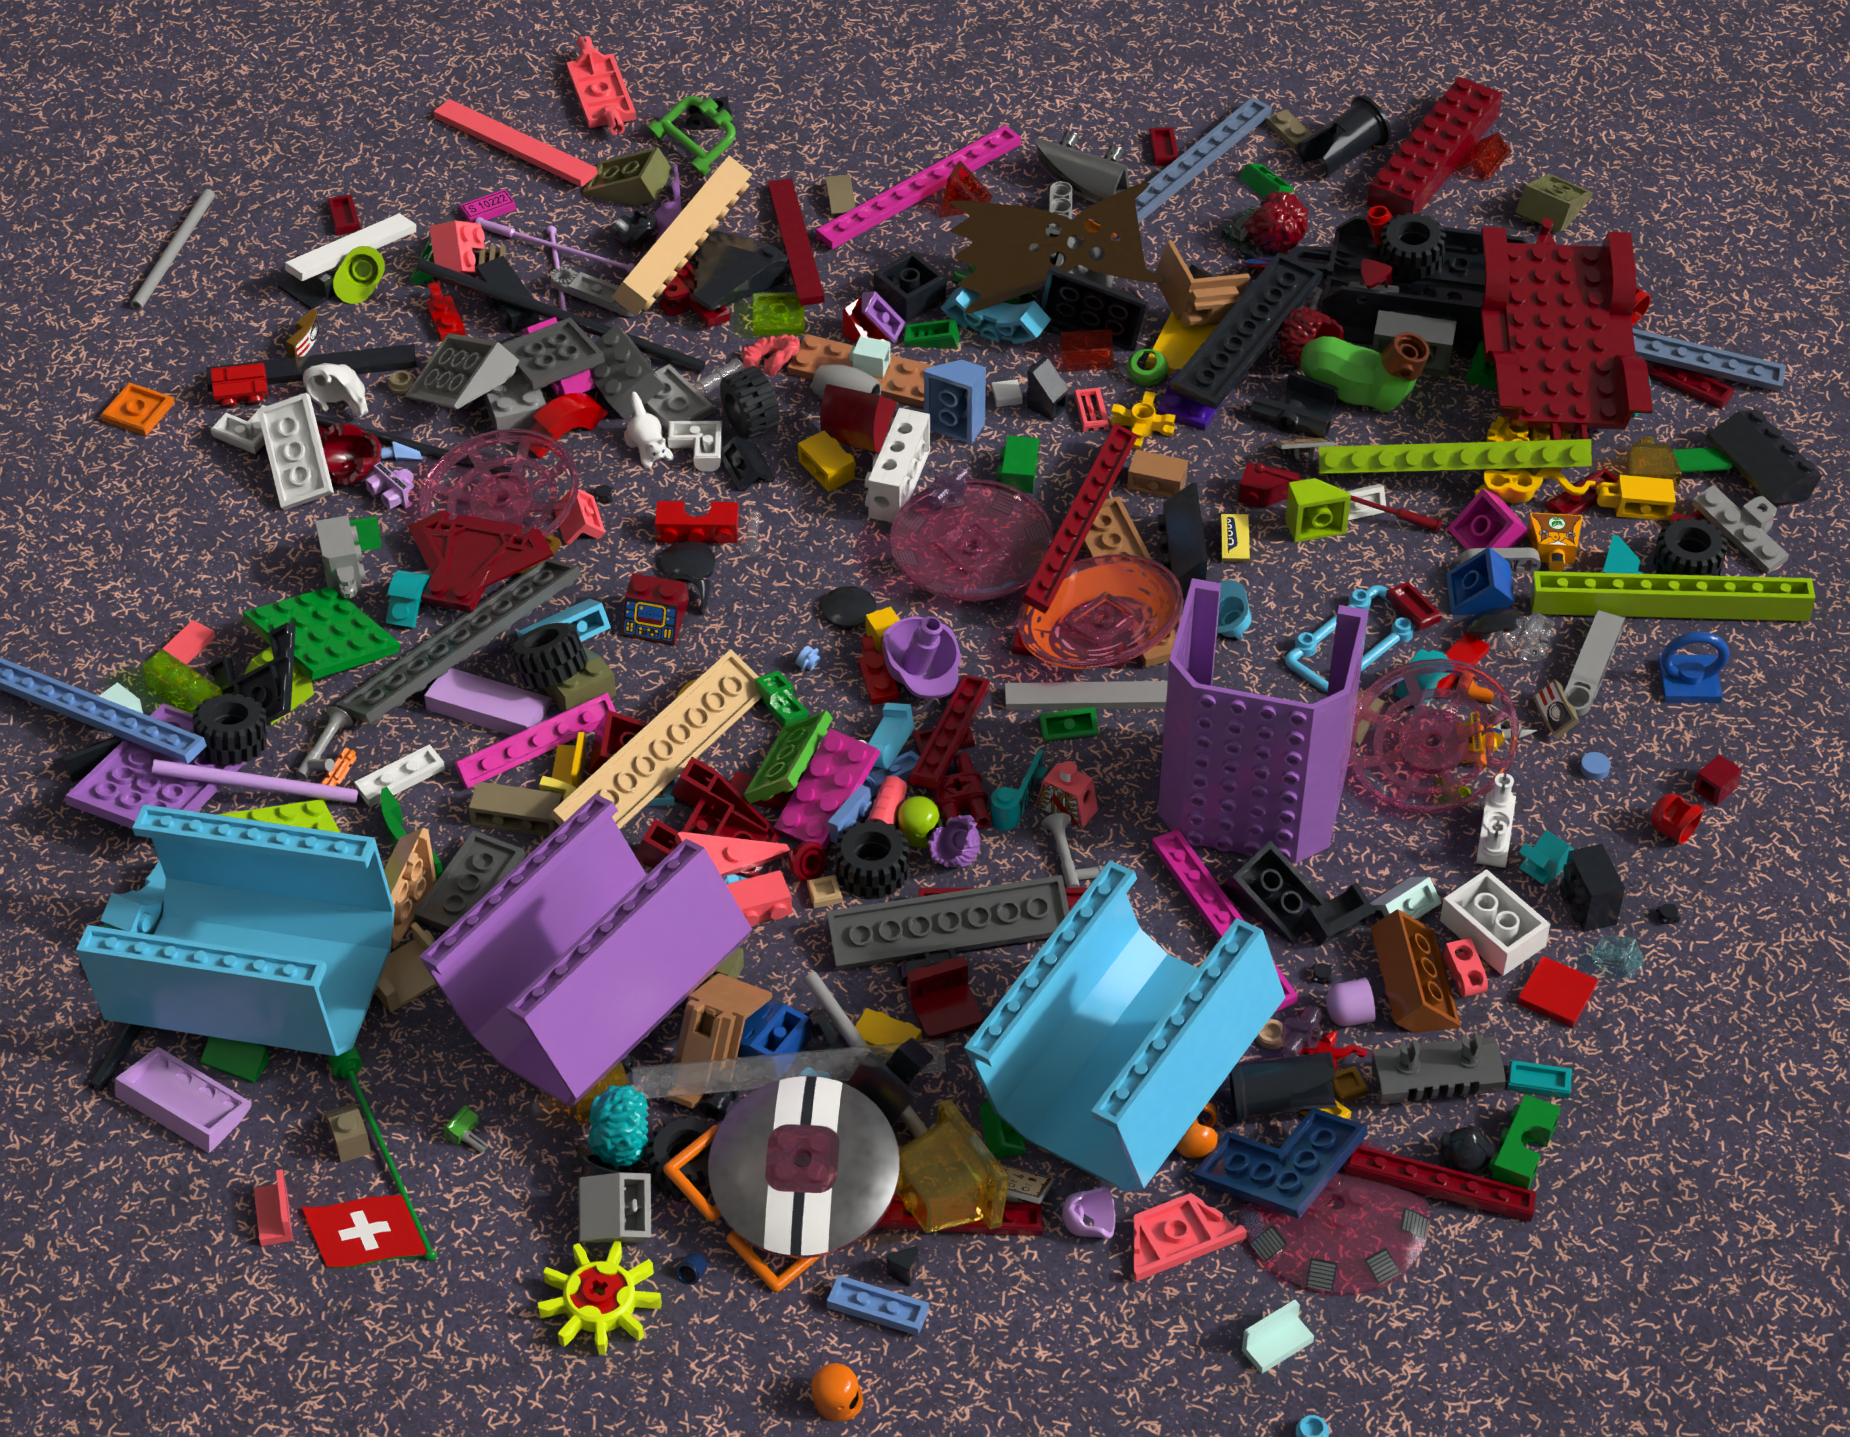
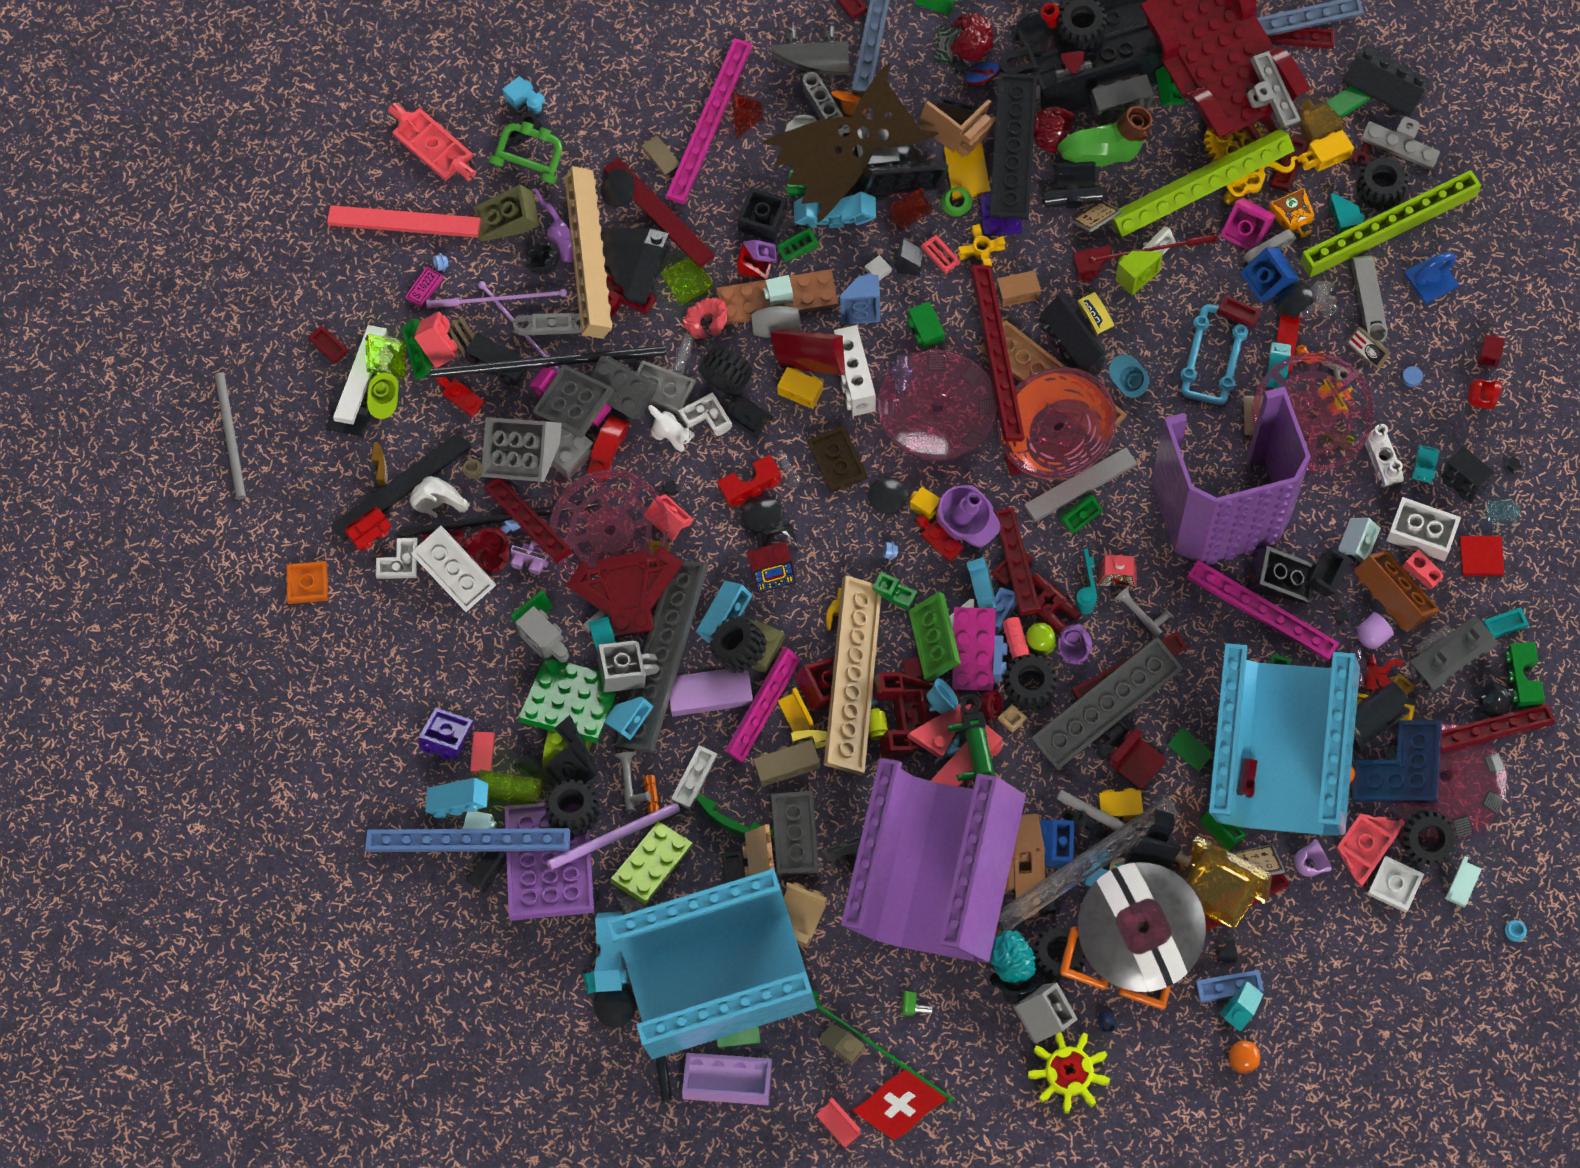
camera: 25 degrees left, 20 degrees up
none -> clear neon green plate [365,334,406,378]
none -> dark purple plate [419,708,473,760]
none -> medium azure brick [425,778,488,819]
none -> light blue plate [433,253,449,272]
none -> dark red tile [484,478,572,564]
none -> medium azure brick [502,76,545,115]
none -> light grey hinge [597,641,659,692]
none -> black dish [601,169,635,207]
none -> medium azure slope [605,697,654,740]
none -> dark brown plate [807,426,867,493]
none -> neon yellow brick [868,708,888,740]
none -> medium azure piece [926,678,958,714]
none -> green piece [947,694,995,781]
none -> teal slope [1219,980,1263,1032]
none -> dark red bar [1237,758,1258,798]
none -> light grey plate [1247,51,1301,128]
none -> white plate [1367,856,1424,913]
none -> black tyre [1400,810,1458,865]

